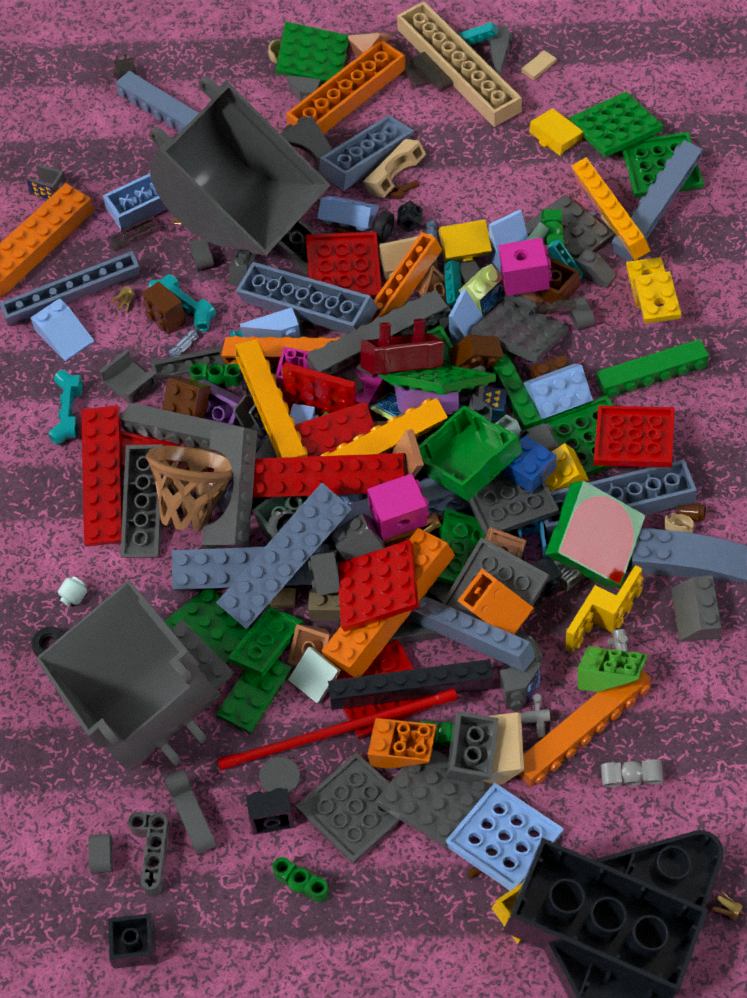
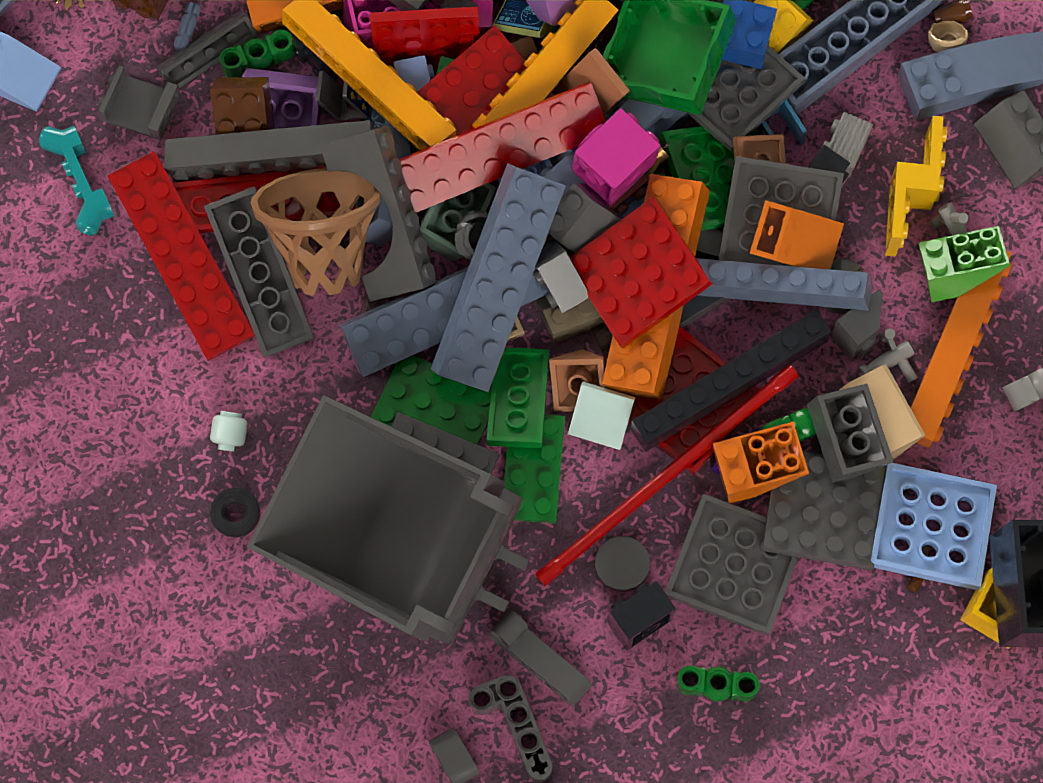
camera: 30 degrees left, 15 degrees up
tile [545,481,645,588] -> none

